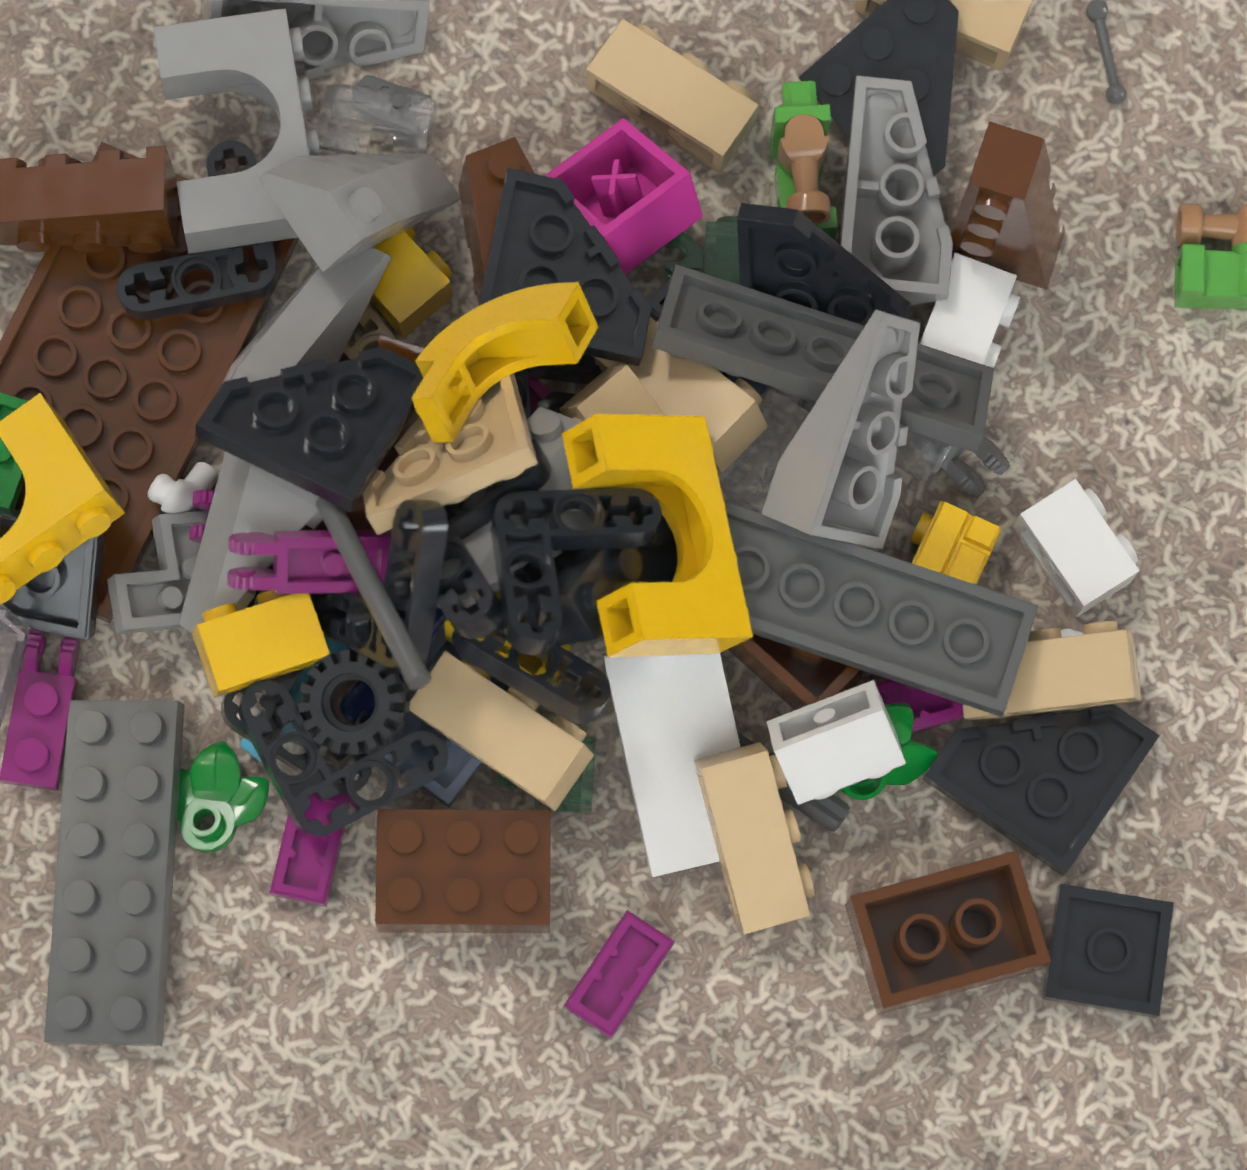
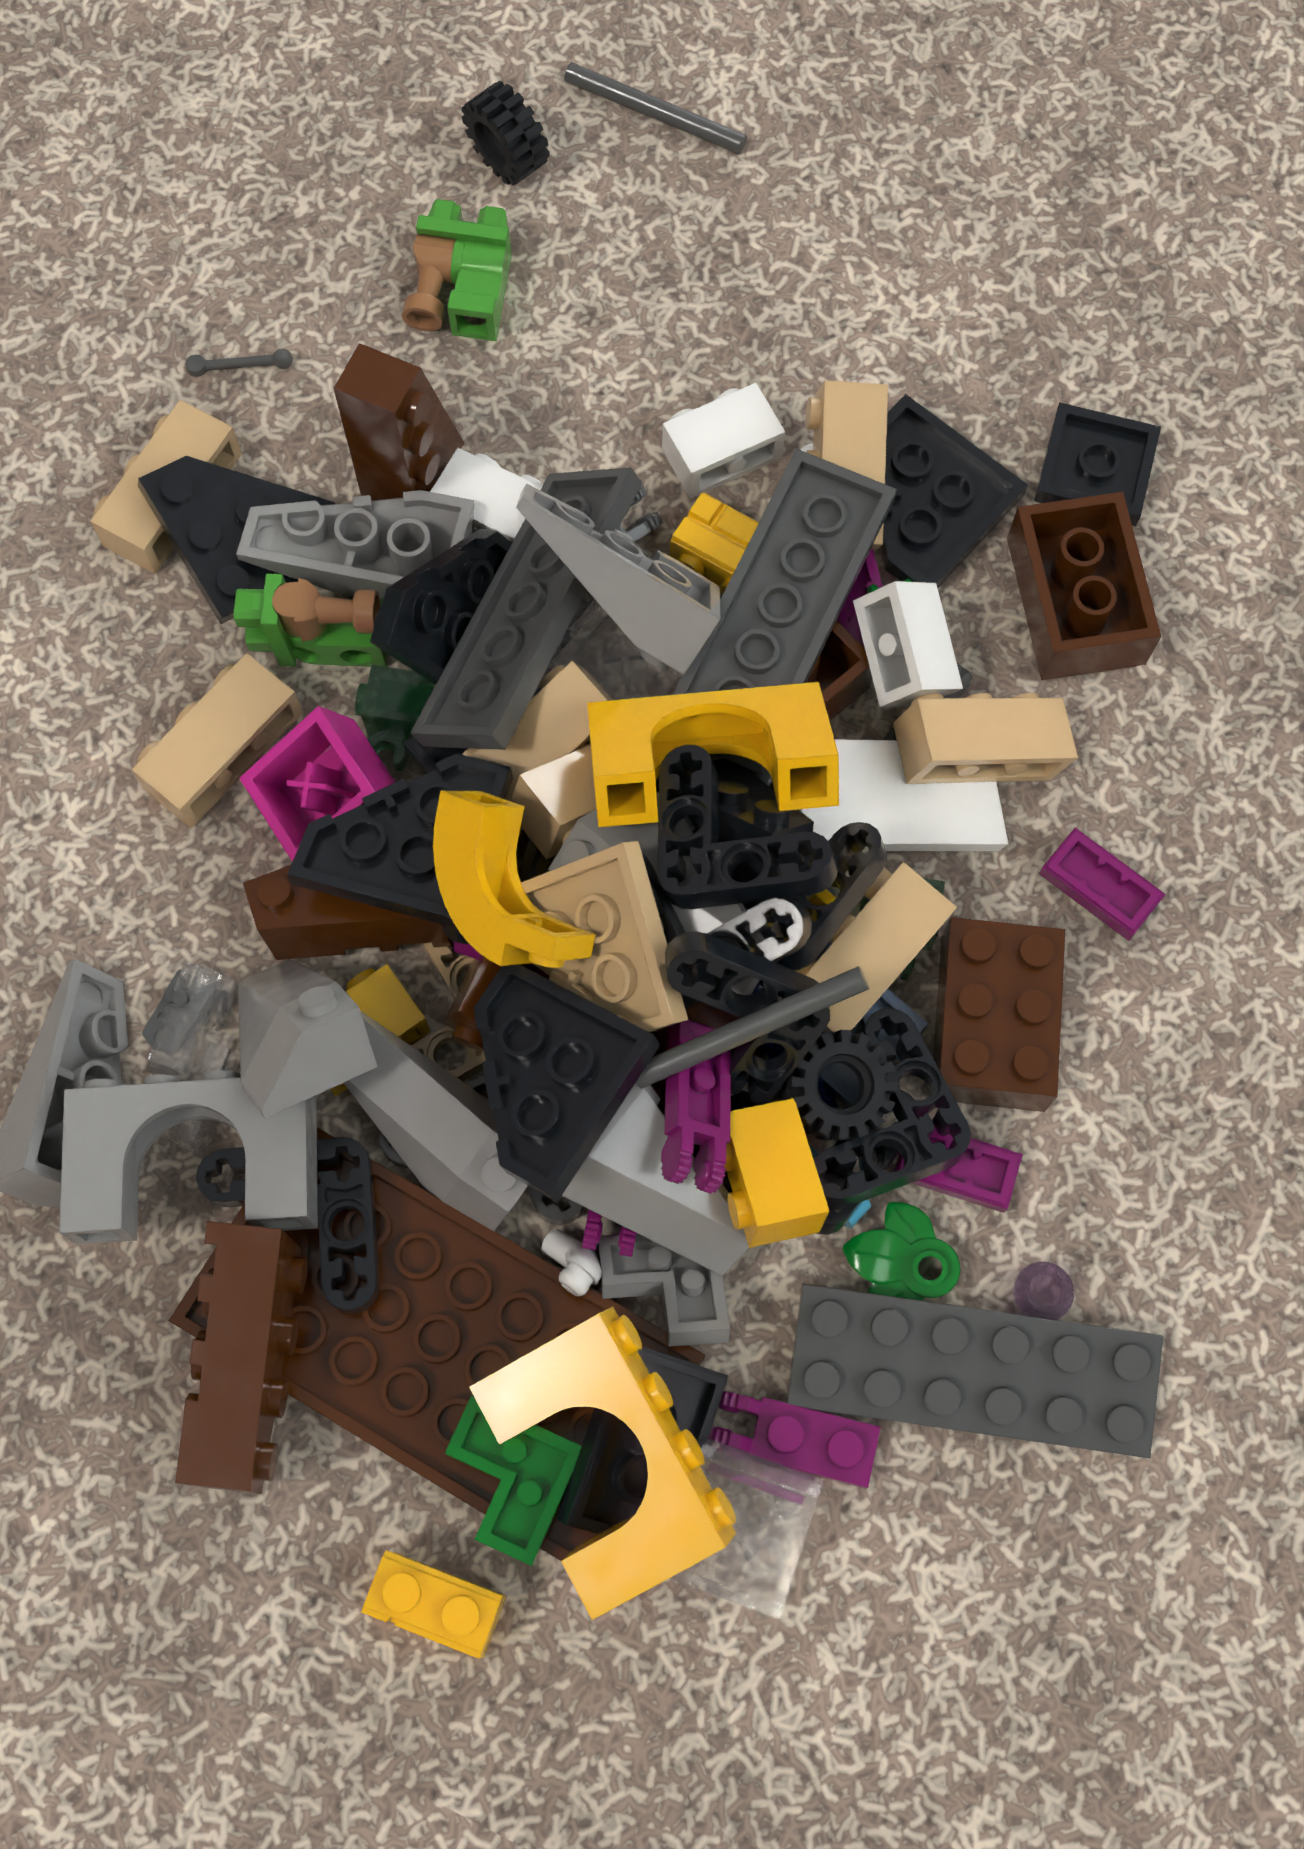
camera: 80 degrees left, 5 degrees down
none -> clear purple plate [1013,1262,1074,1320]

